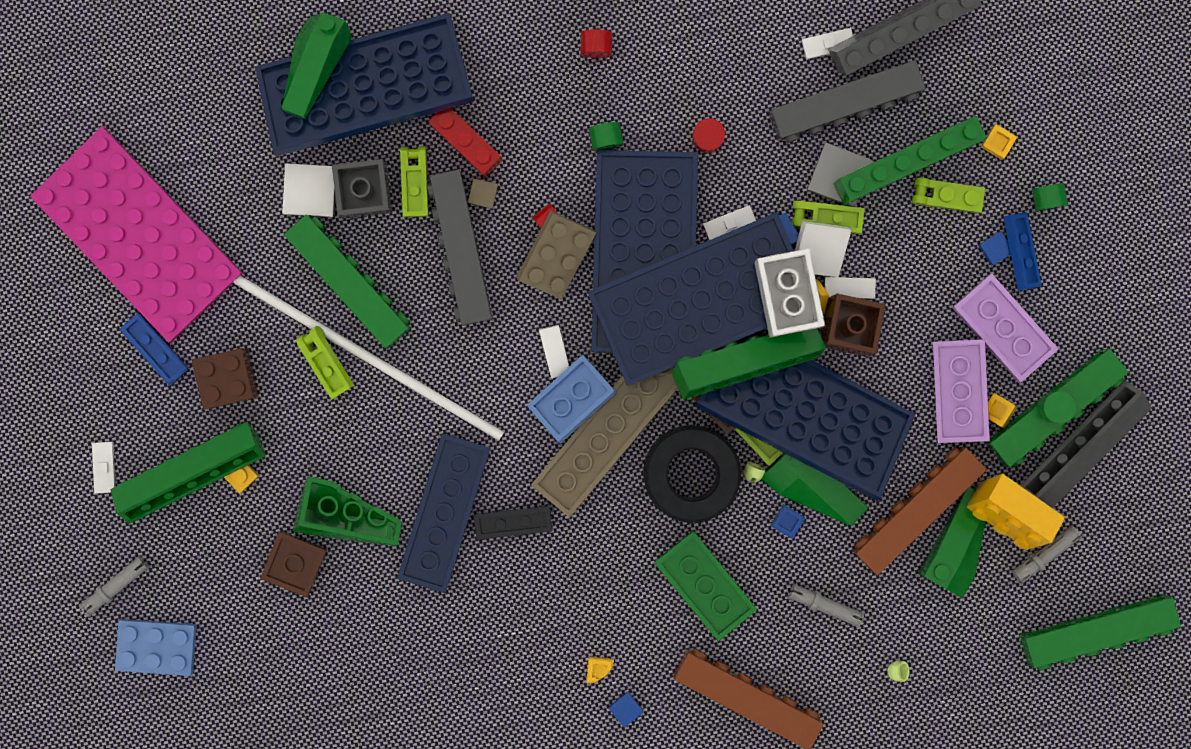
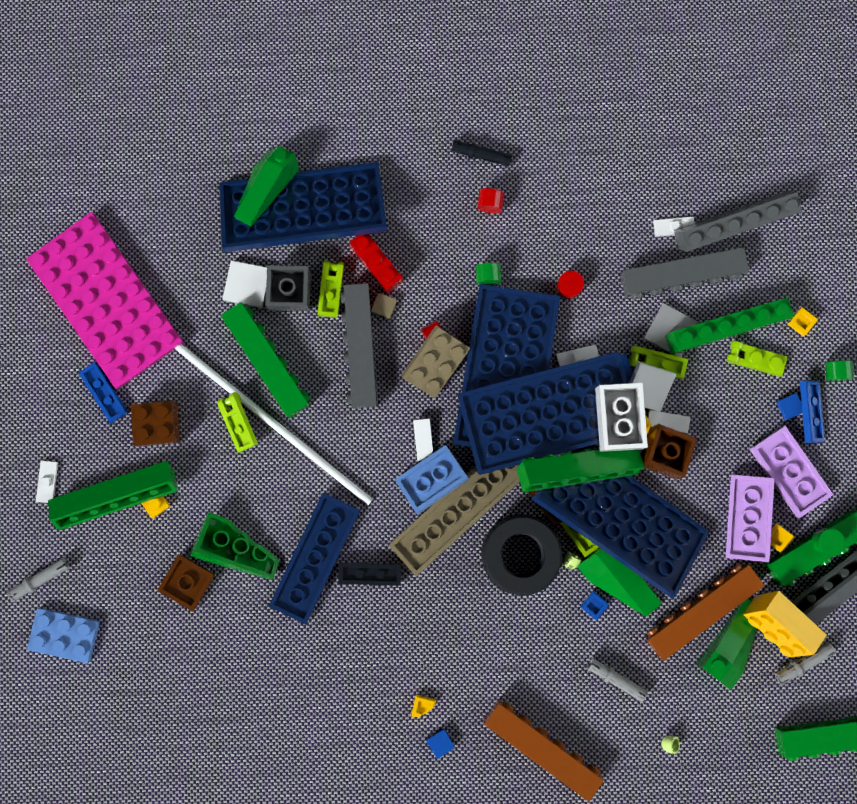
camera: 15 degrees right, 5 degrees down
green plate [654,530,757,641] -> none

